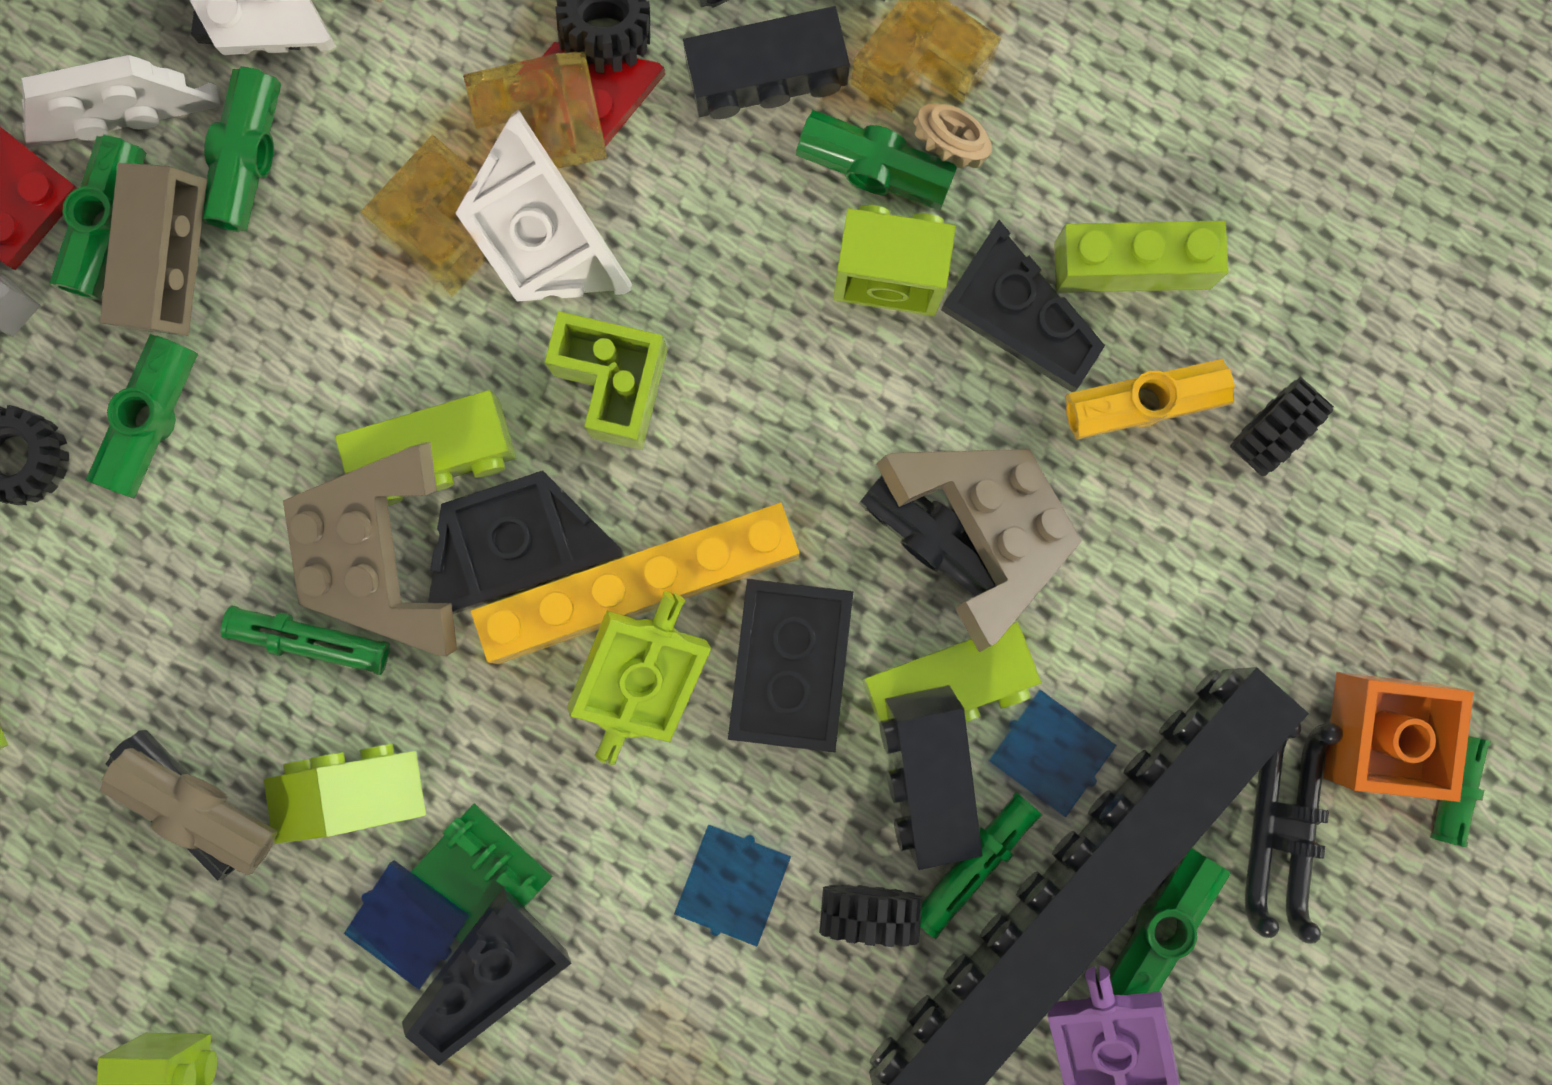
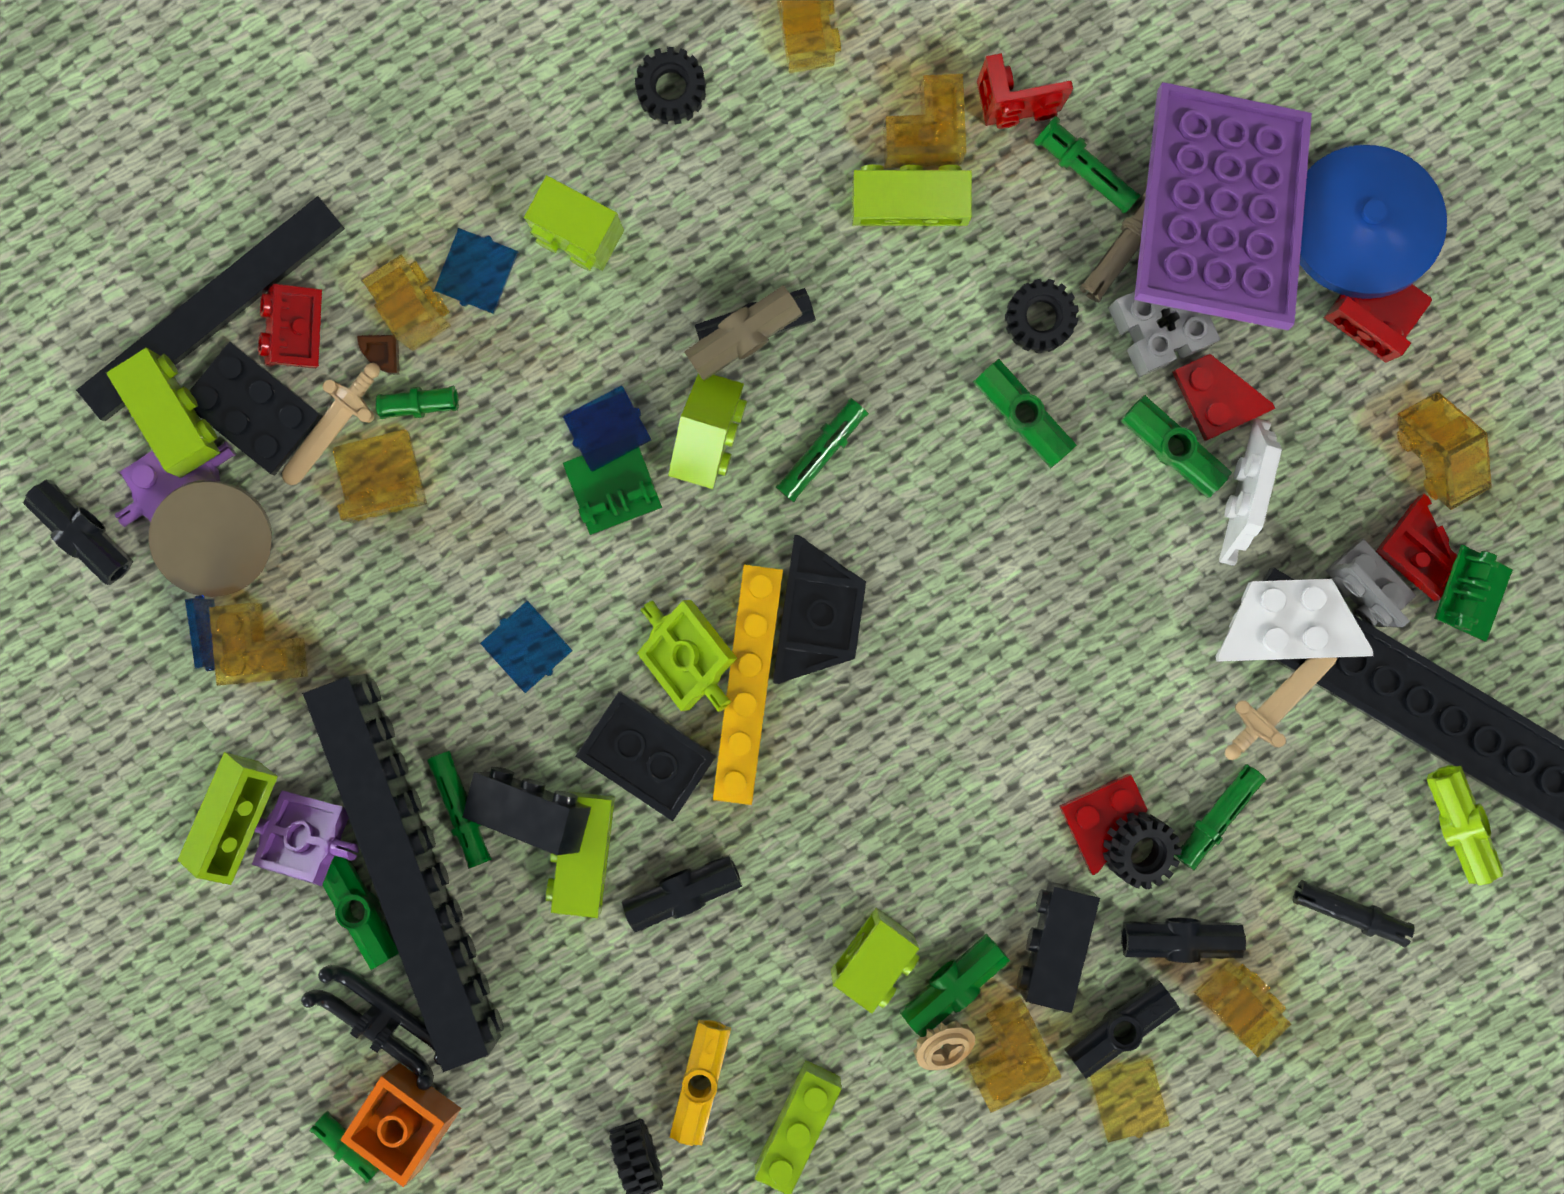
camera: 115 degrees right, 5 degrees up
dark tan brick [100,163,207,336] -> none
green piece [202,66,281,233] -> none
dark tan wing [283,442,457,656] -> none
lime brick [335,390,517,506] -> none
clear yellow brick [360,134,487,297] -> none
black wing [402,887,572,1066] -> none
white wing [456,110,632,302] -> none
clear yellow brick [463,52,607,169] -> none
lime brick [544,311,668,450] -> none
black tyre [819,884,922,947] -> none
dark tan wing [876,449,1082,652] -> none
black wing [941,220,1105,392] -> none
piece [988,690,1117,817] -> none

